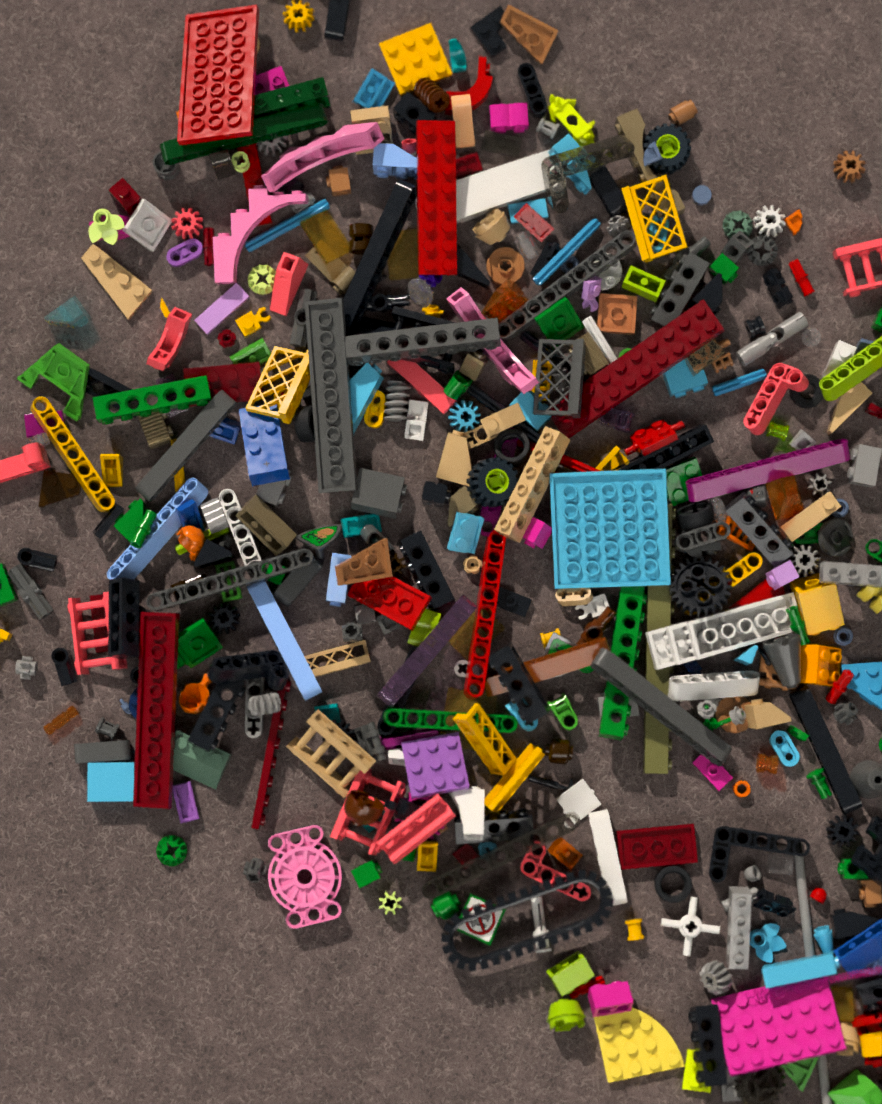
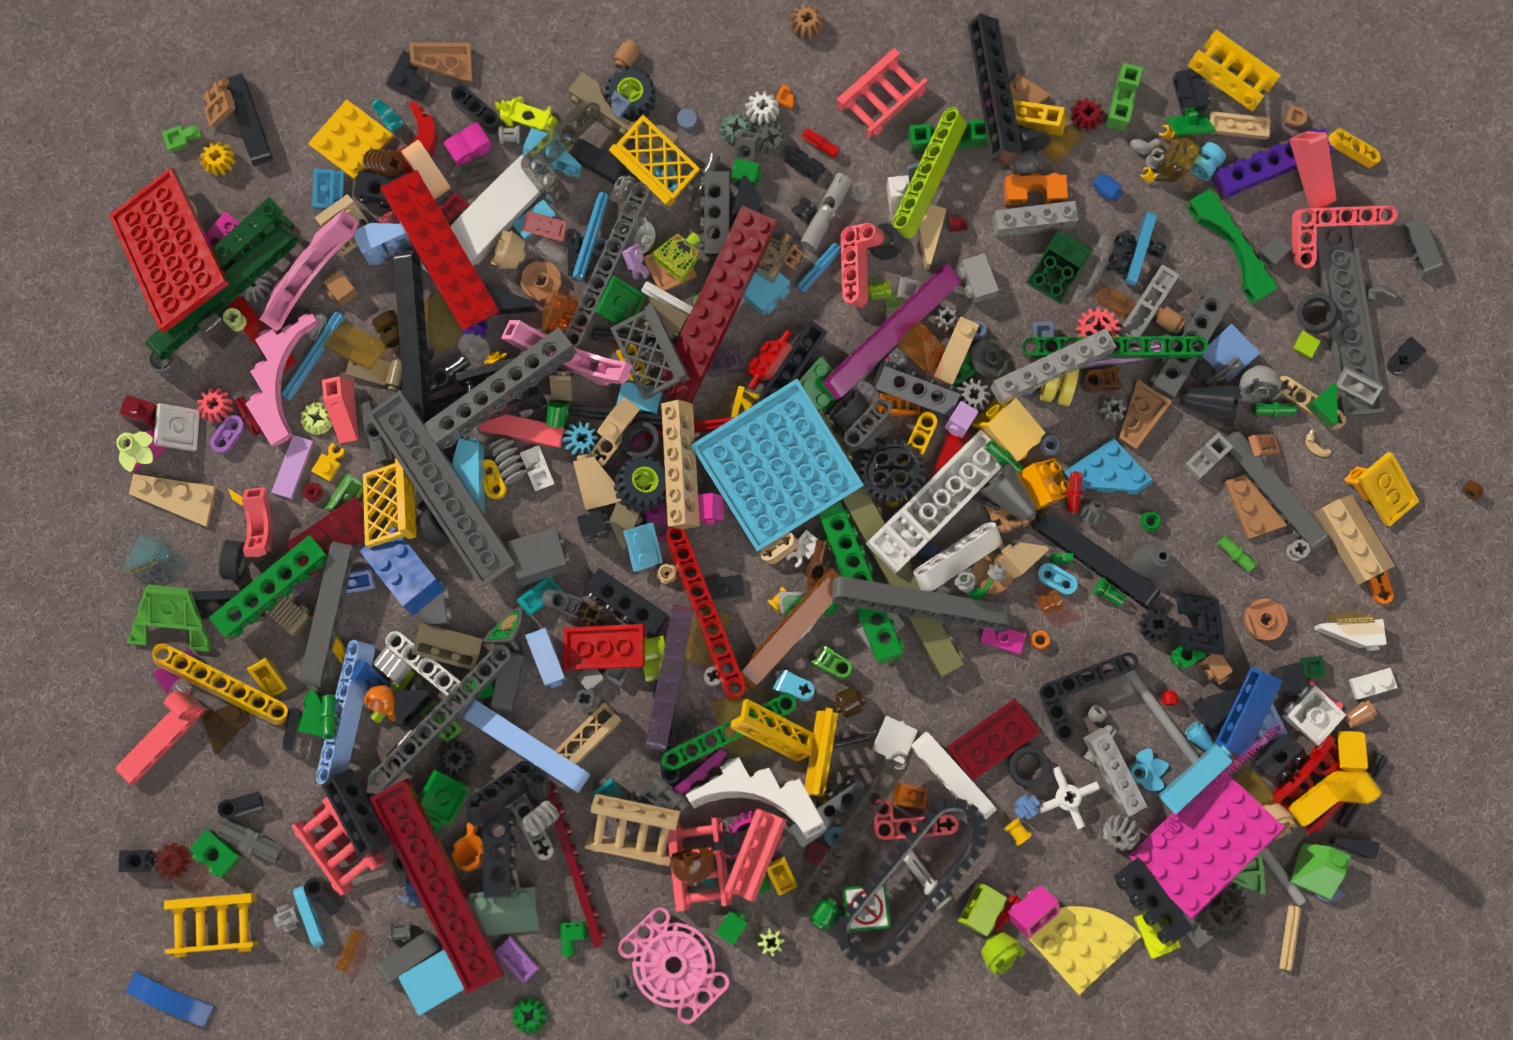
camera: 30 degrees left, 5 degrees down
medium nougat wing [335,538,392,586] -> none
medium lavender plate [401,732,469,799] -> none
black brick [489,642,550,724] -> none
lime brick [621,266,665,303] -> none
medium azure slope [733,645,758,666] -> none
black hinge [753,889,796,917] -> none
none -> black tyre [219,540,247,581]
none -> medium azure beam [293,885,326,948]
none -> green piece [560,921,588,957]
none -> torso [653,232,701,284]
none -> medium blue gear [1014,793,1040,820]

